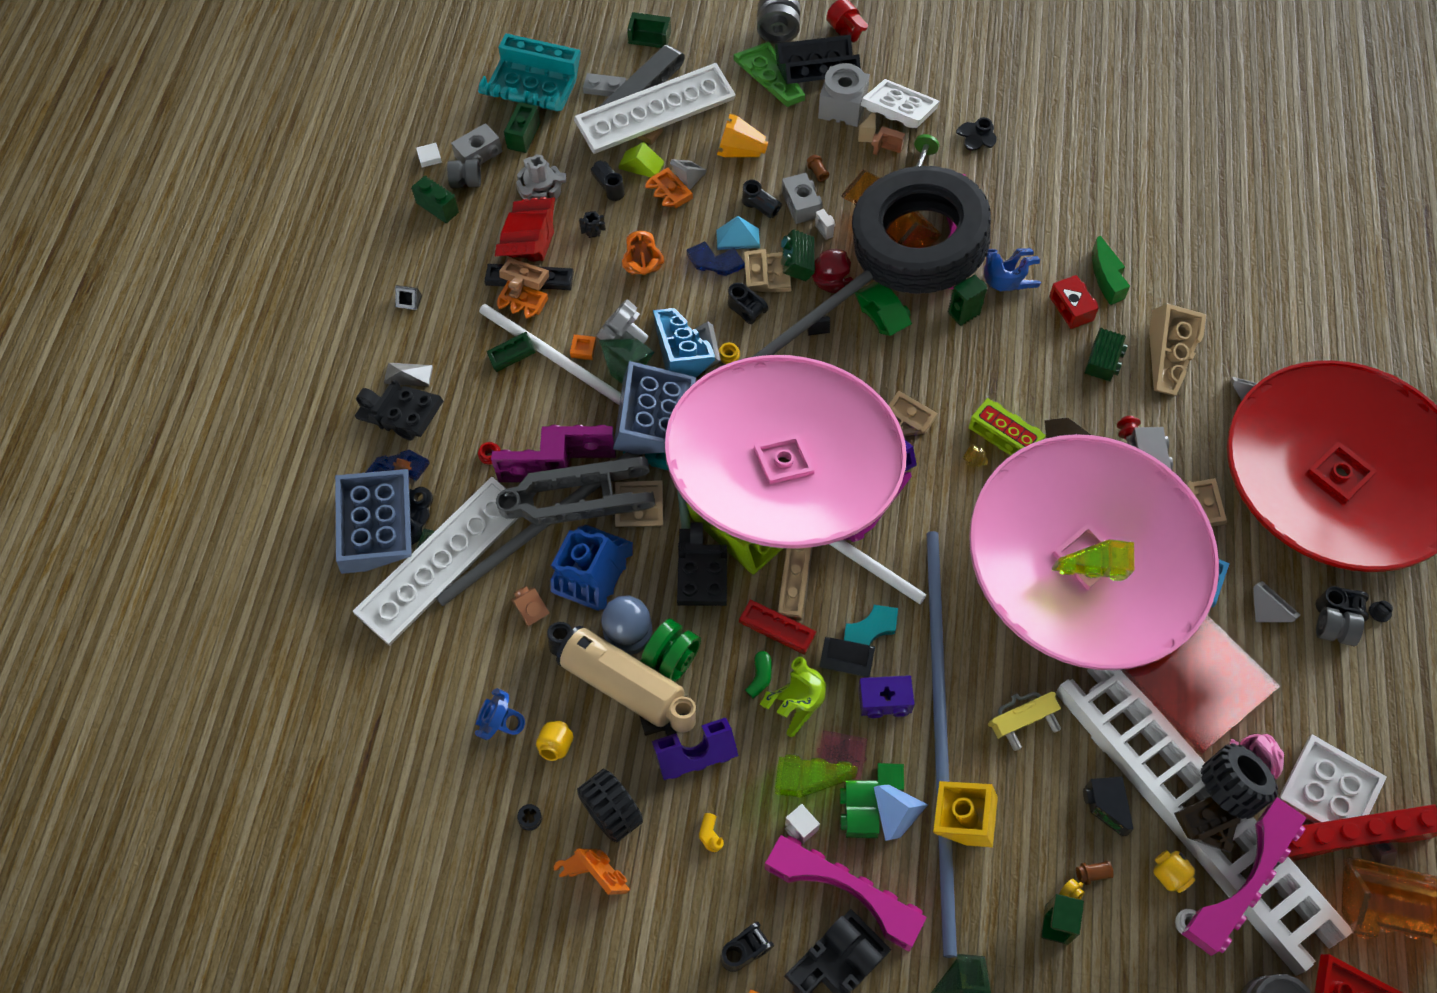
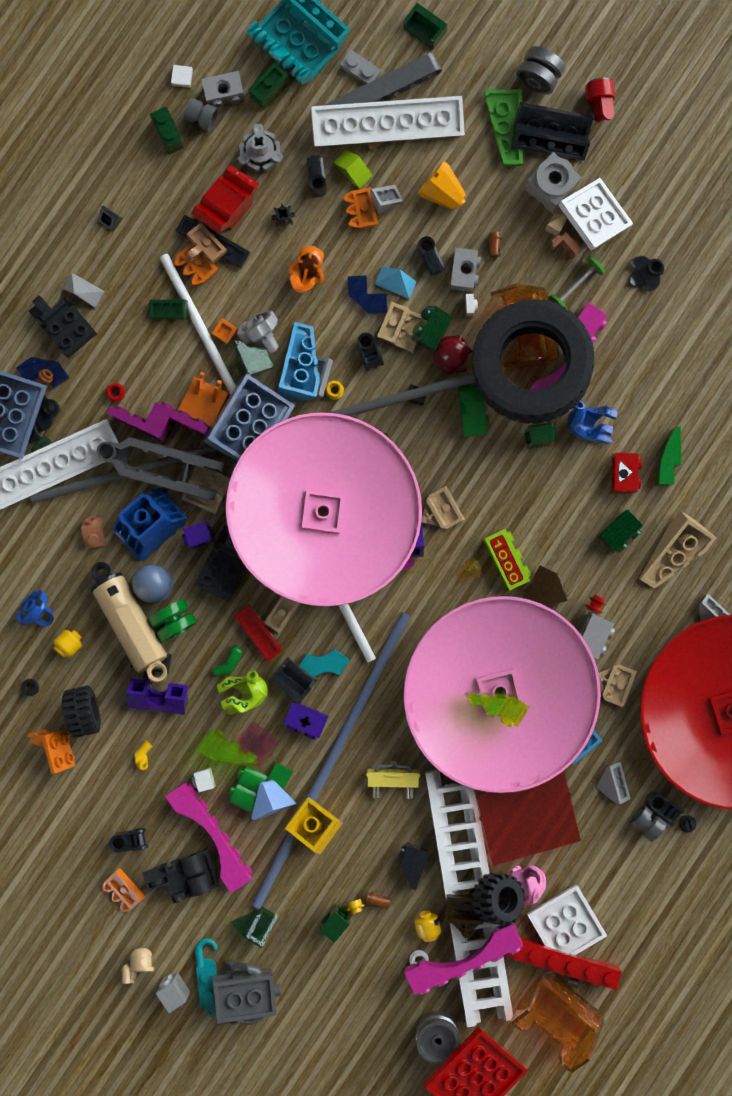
camera: 25 degrees right, 25 degrees up
none -> orange plate [178,372,229,427]
none -> dark purple brick [181,521,215,549]

